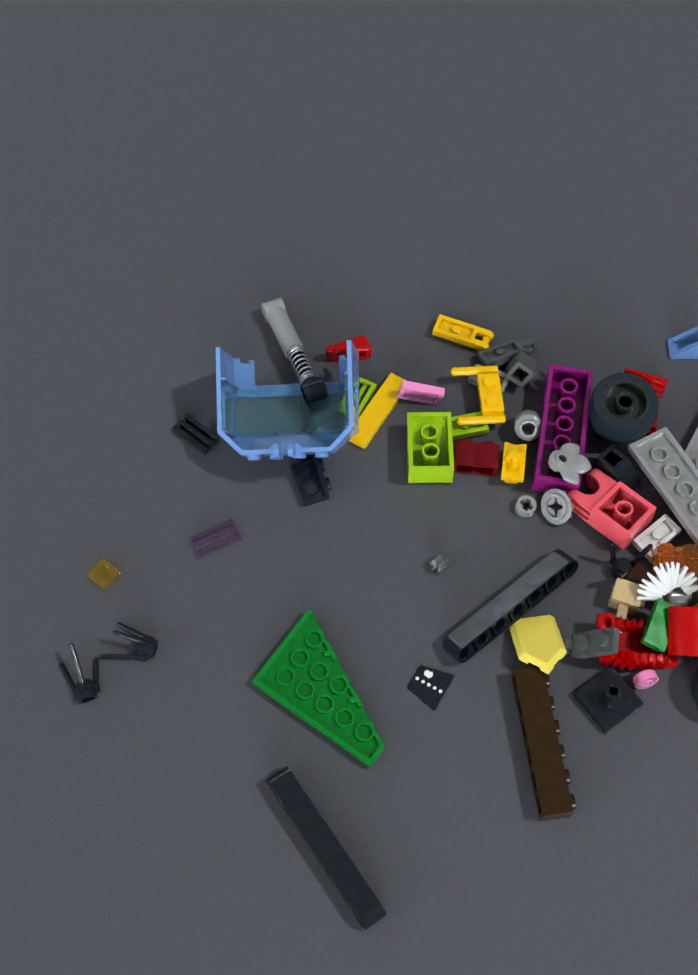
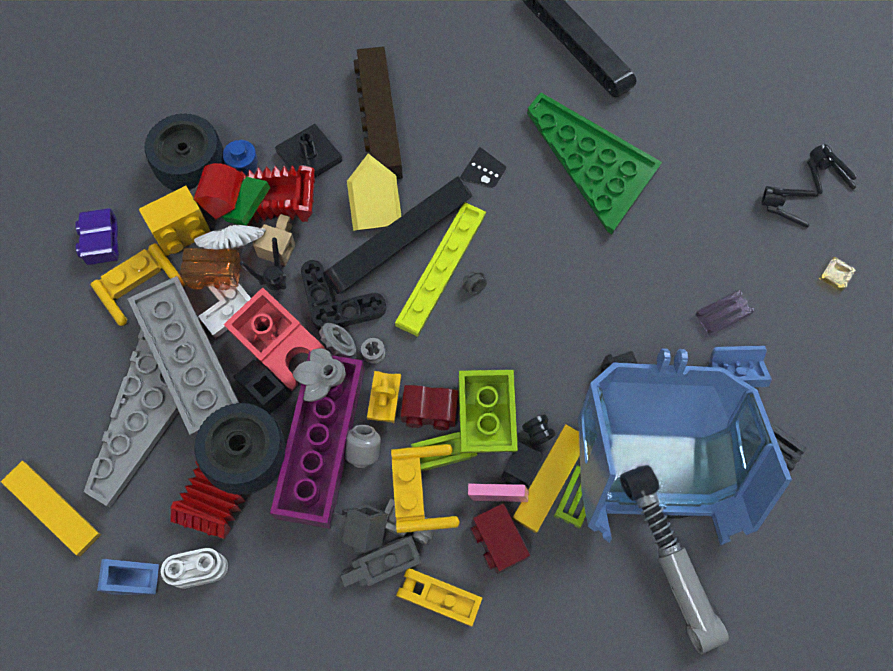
camera: 175 degrees right, 5 degrees up
red slope [326,335,371,362] -> none
dark grey hinge [563,627,620,659] -> none
bright pink tile [633,669,659,689] -> none
none -> white brick [161,548,228,589]
none -> blue piece [223,140,258,176]
none -> black beam [301,260,386,330]
none -> neon yellow tile [395,202,486,337]
none -> dark red brick [470,503,530,574]
none -> black brick [502,442,543,488]
none -> black wheel [522,415,556,447]
none -> medium blue bracket [708,346,772,387]

